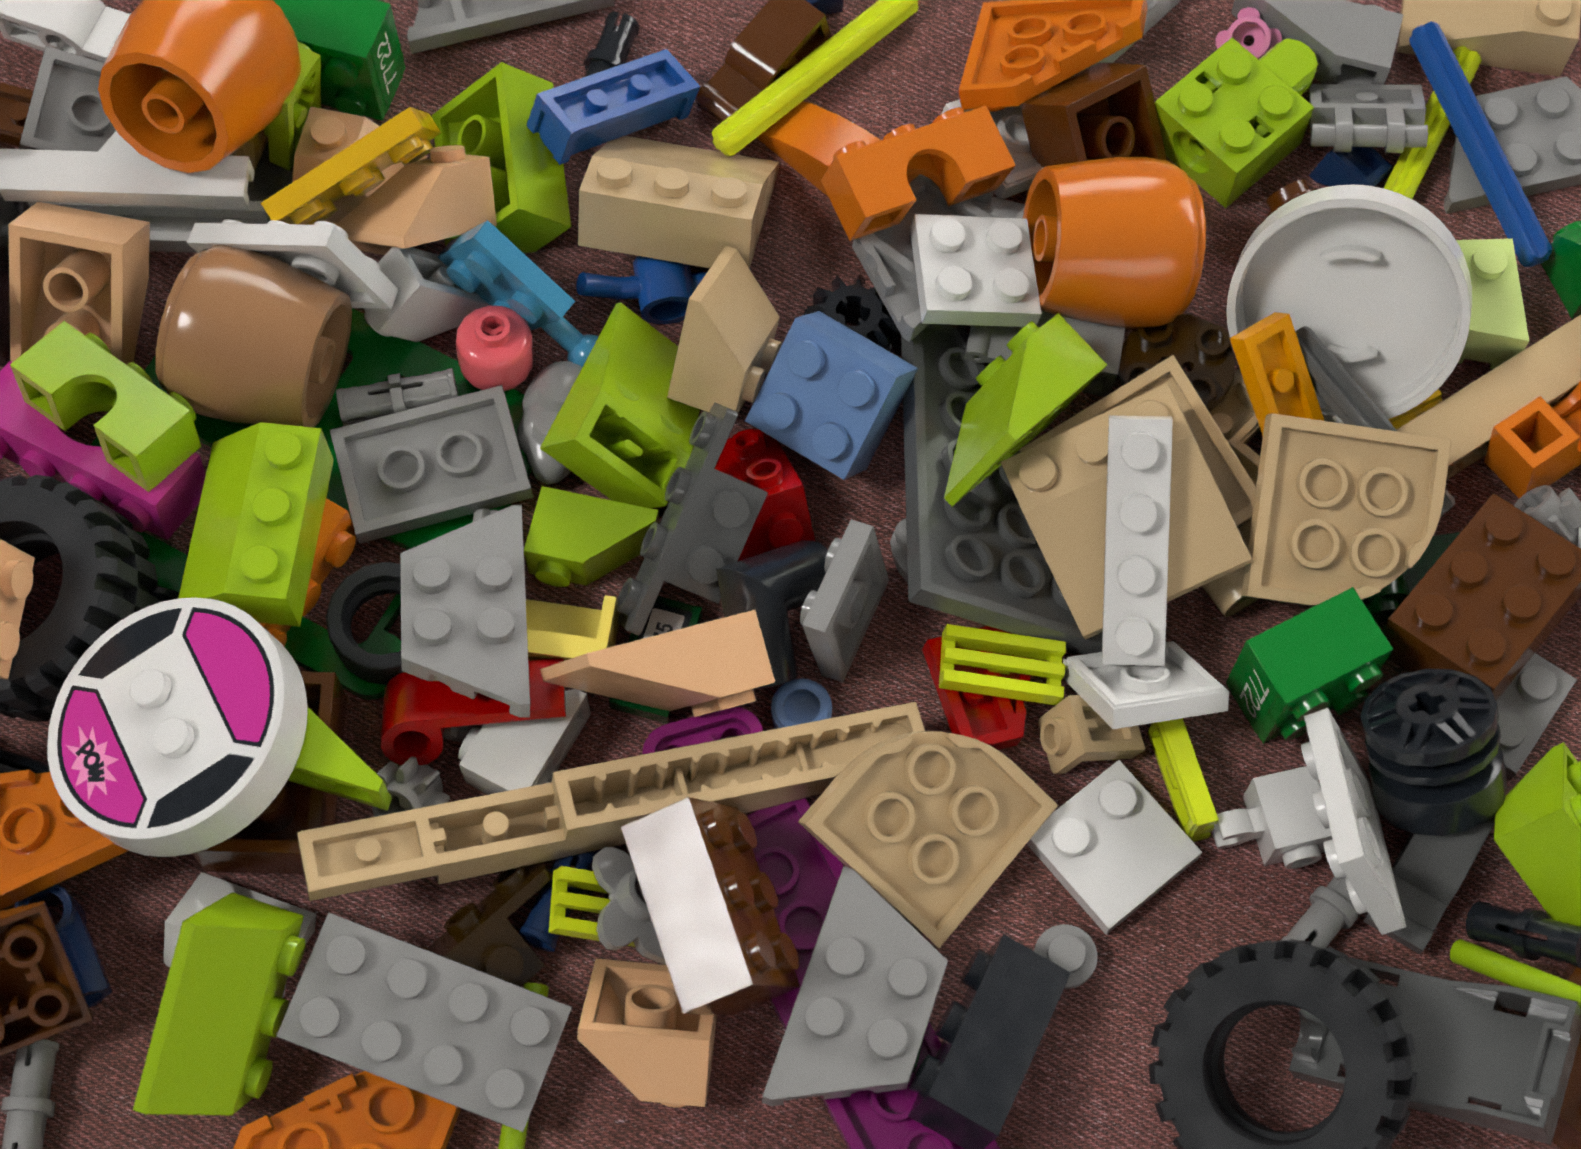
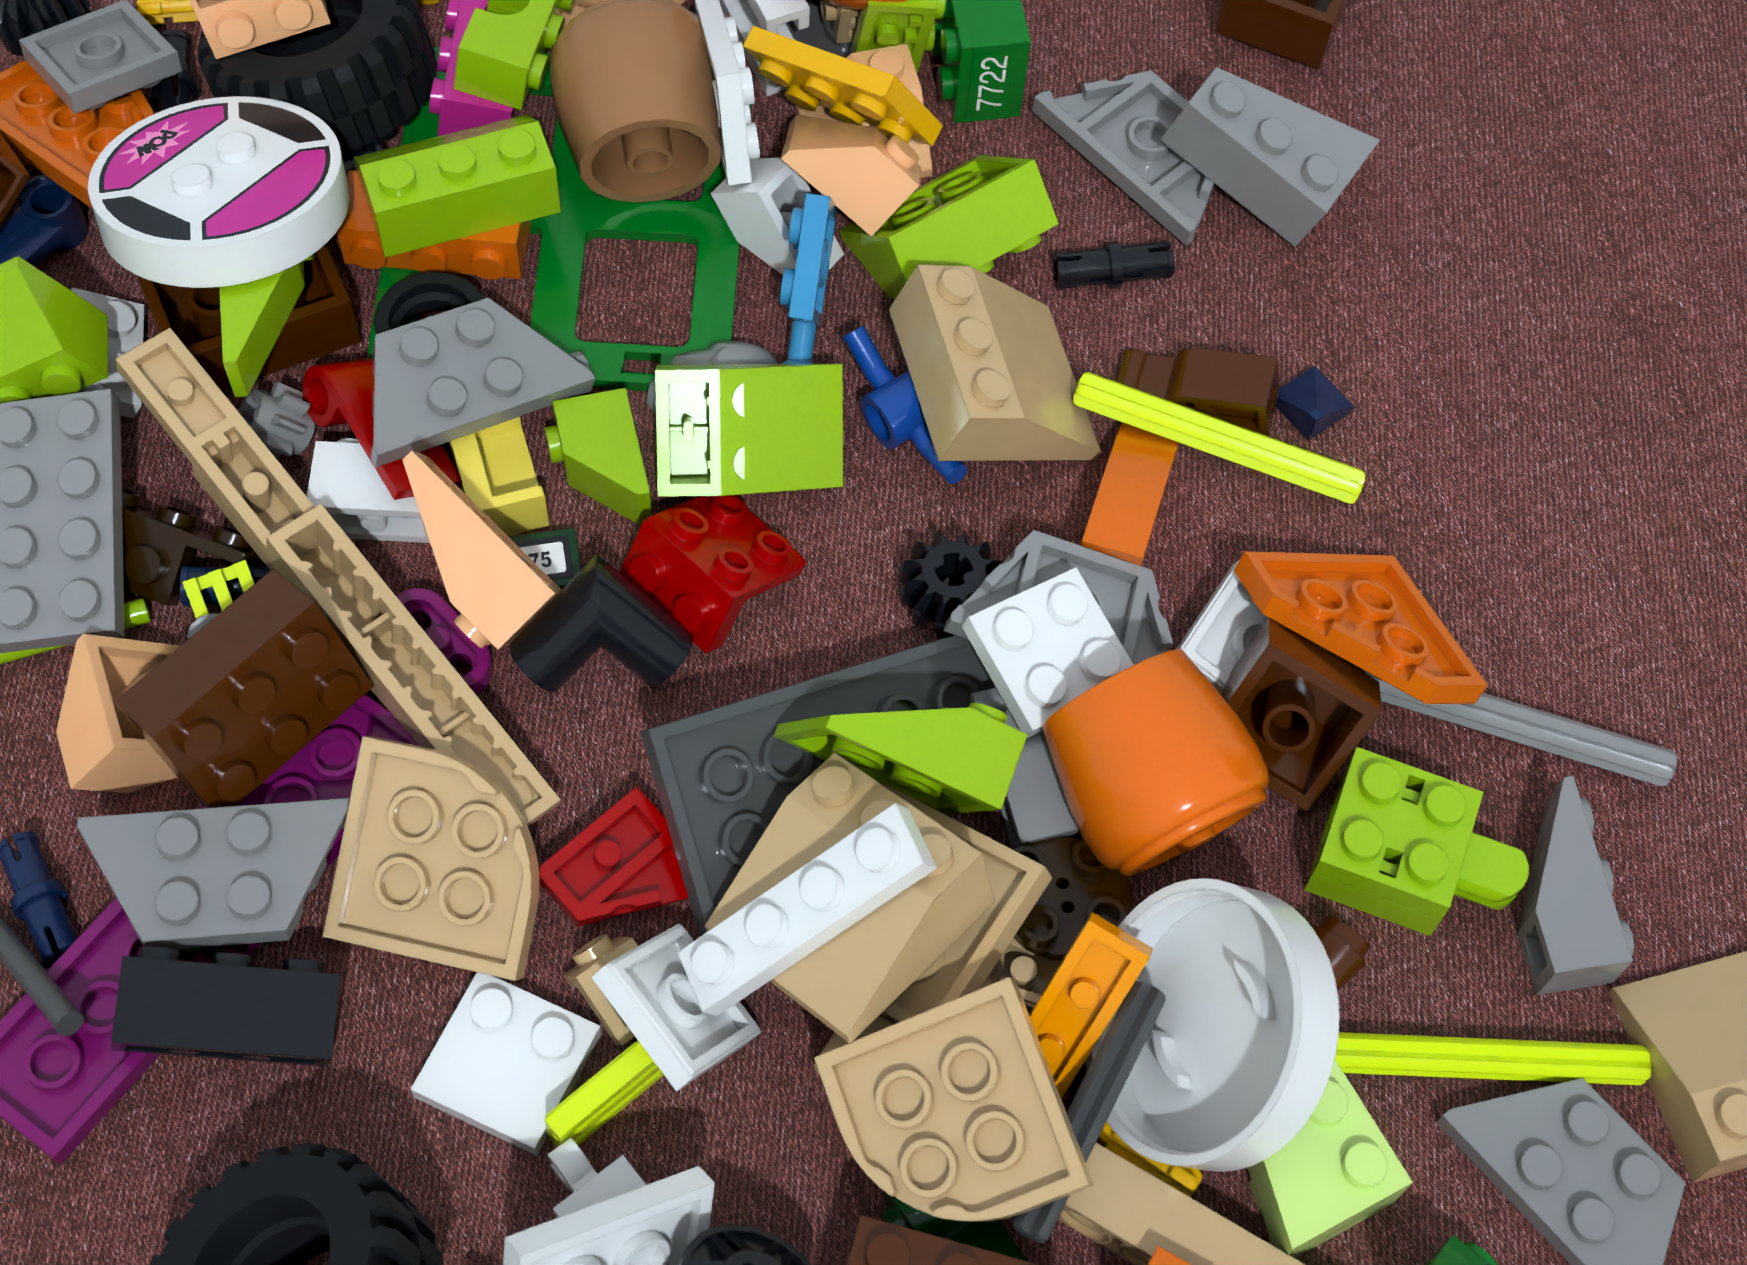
camera: 60 degrees right, 5 degrees down
light grey plate [330,385,533,544] -> none
light grey pin [336,368,458,426] -> none
coral head [456,305,534,391] -> none
blue container [526,49,700,165] -> none
dark grey bracket [616,402,768,636] -> none
tan slope [667,245,782,413] -> none
medium blue brick [745,311,918,480] -> none
medium blue tile [771,679,832,729] -> none
light grey plate [800,519,889,683] -> none
orange arch [821,105,1016,241] -> none
neon yellow tile [939,624,1066,705] -> none
light grey plate [1034,924,1097,989] -> none
bright pink plate [1216,7,1282,59] -> none
green brick [1226,587,1393,744] -> none
light grey plate [1308,84,1428,153] -> none
dark blue slope [1309,147,1393,187] -> none
blue axle [1409,21,1552,268] -> none

